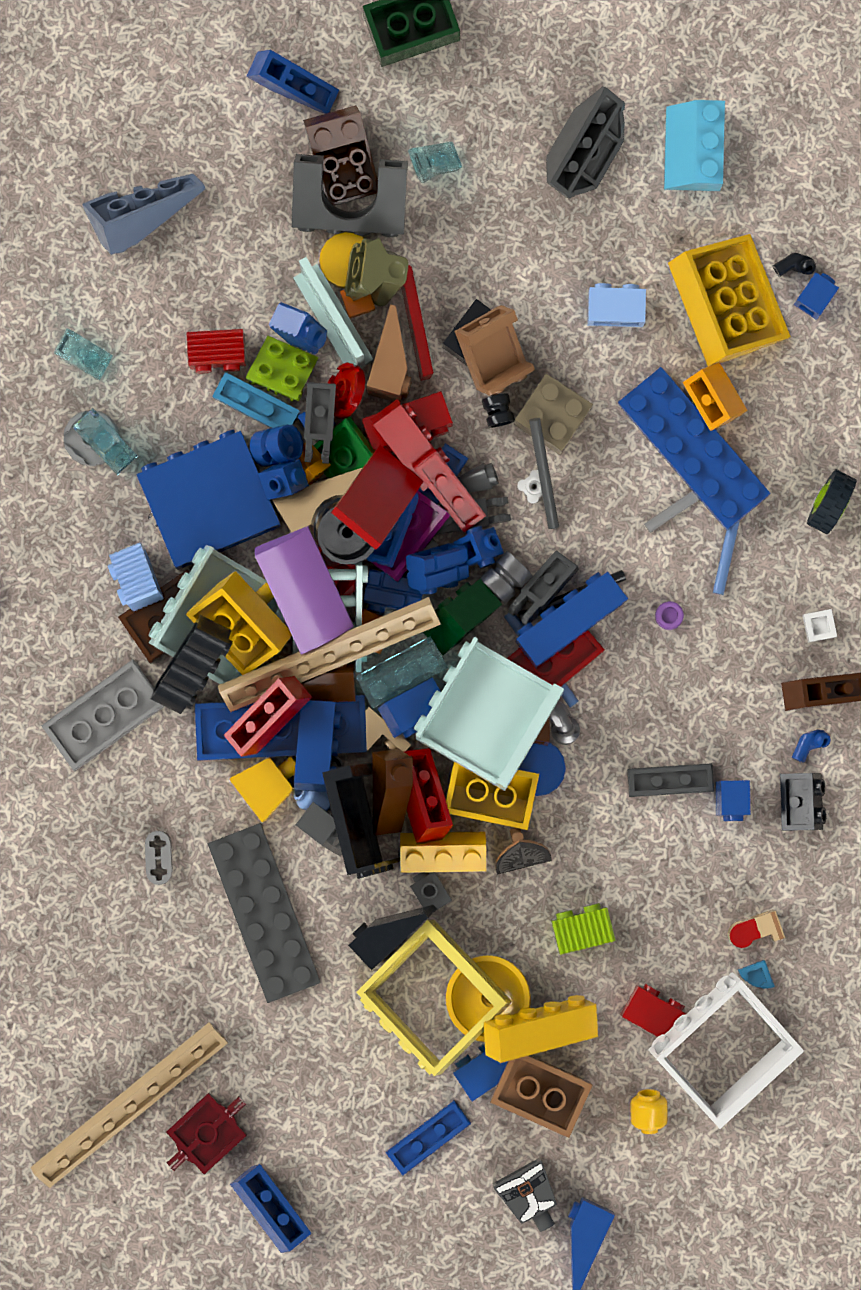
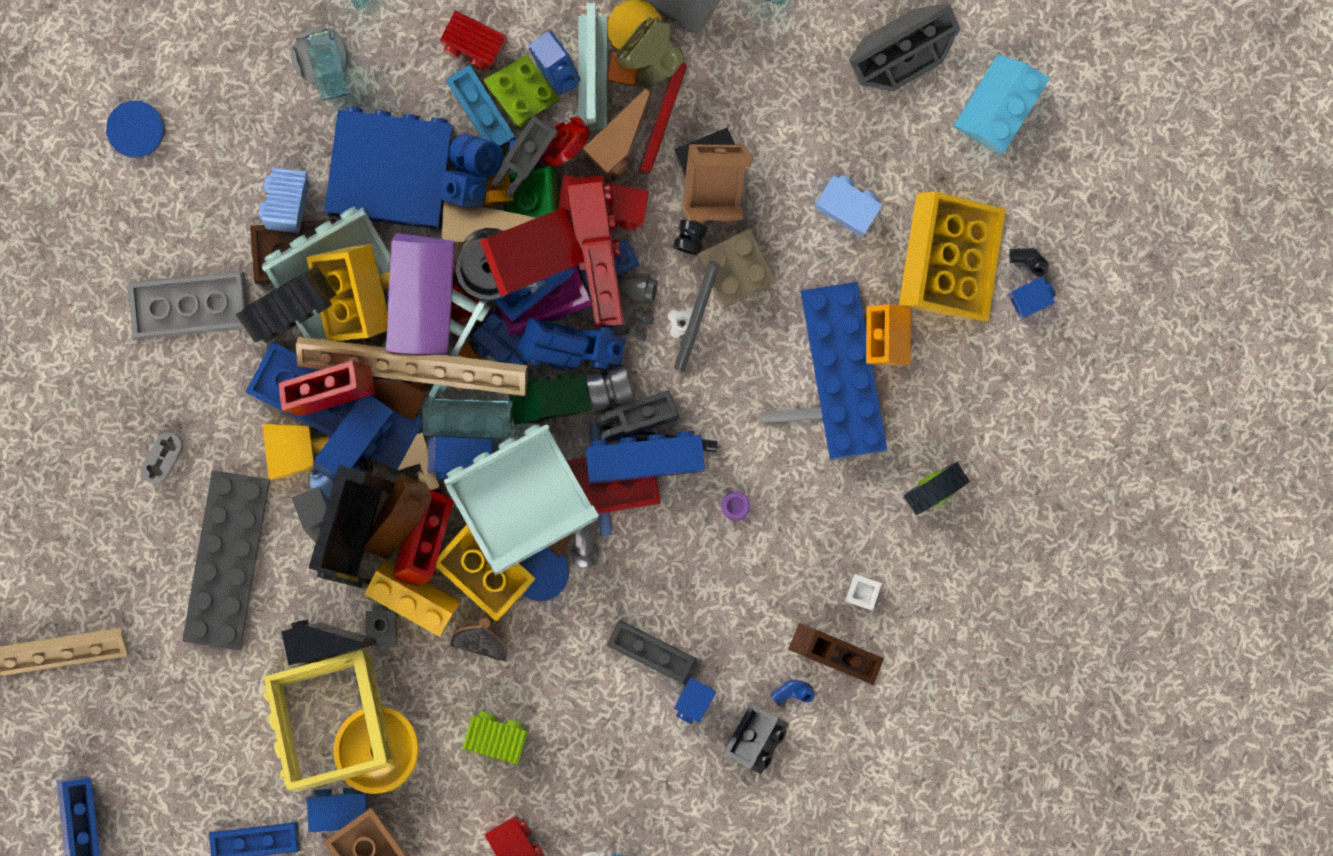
camera: 30 degrees right, 0 degrees up
dark red plate [166,1092,247,1175] -> none
yellow brick [484,995,598,1063] -> none
medium blue bar [713,521,740,595] -> none
leg [727,909,785,948] -> none

